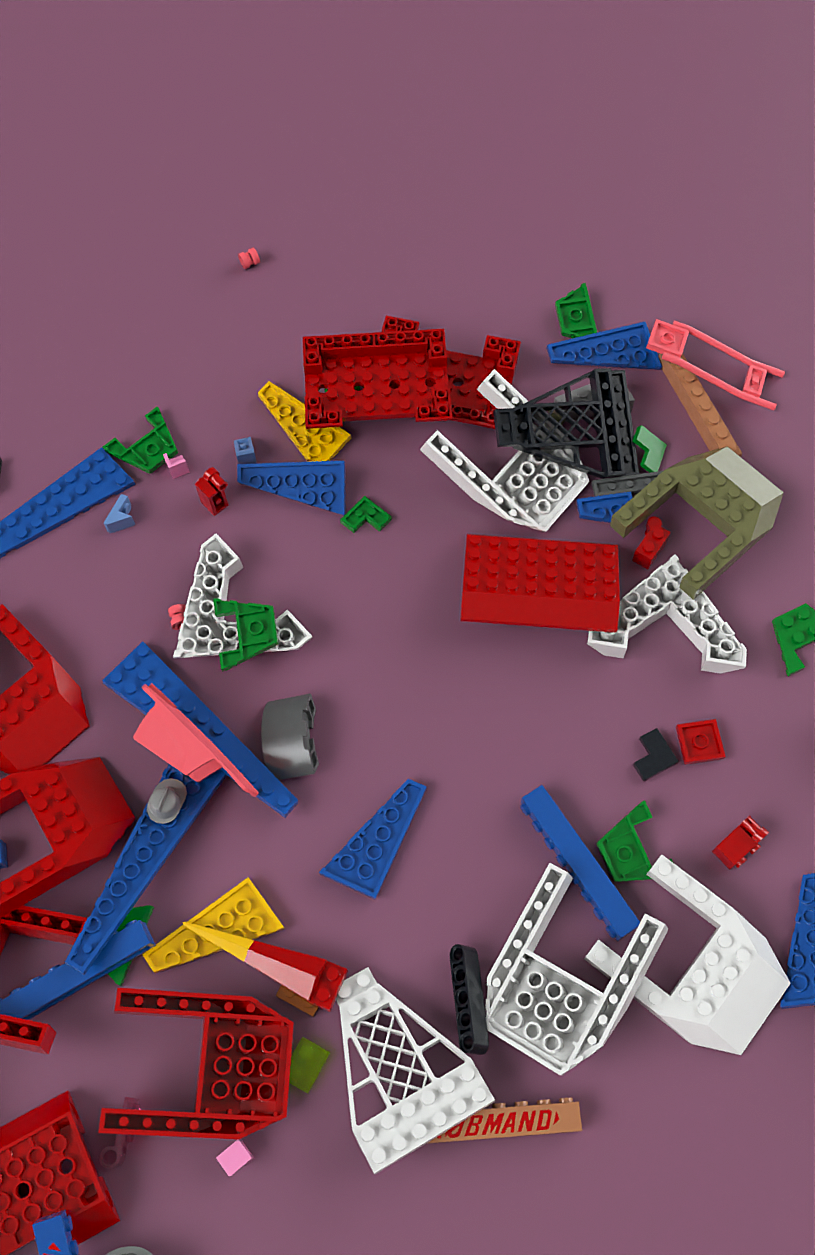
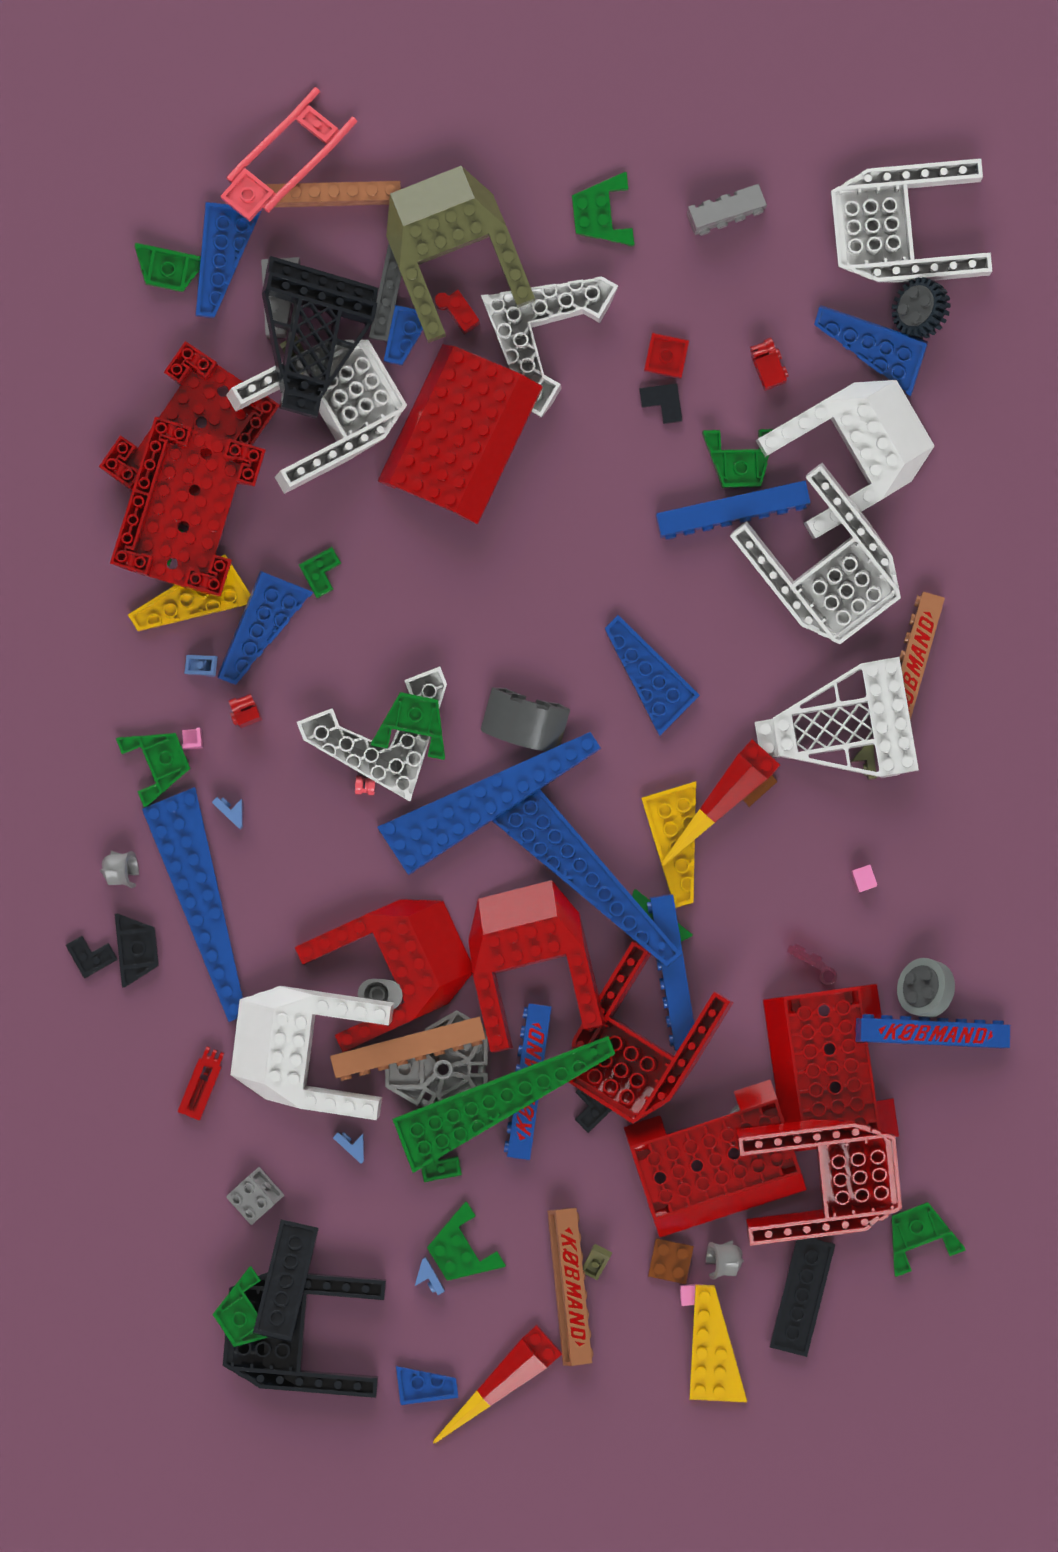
camera: 75 degrees left, 20 degrees up
red wedge [98,988,294,1140] -> none
coral piece [133,683,259,797] -> none
light grey piece [147,778,187,824] -> none
clear neon green plate [289,1036,330,1094] -> none
black beam [449,944,489,1055] -> none
tile [633,425,667,473] -> none
none -> light grey helmet [100,851,139,888]
none -> olive slope [851,745,877,780]

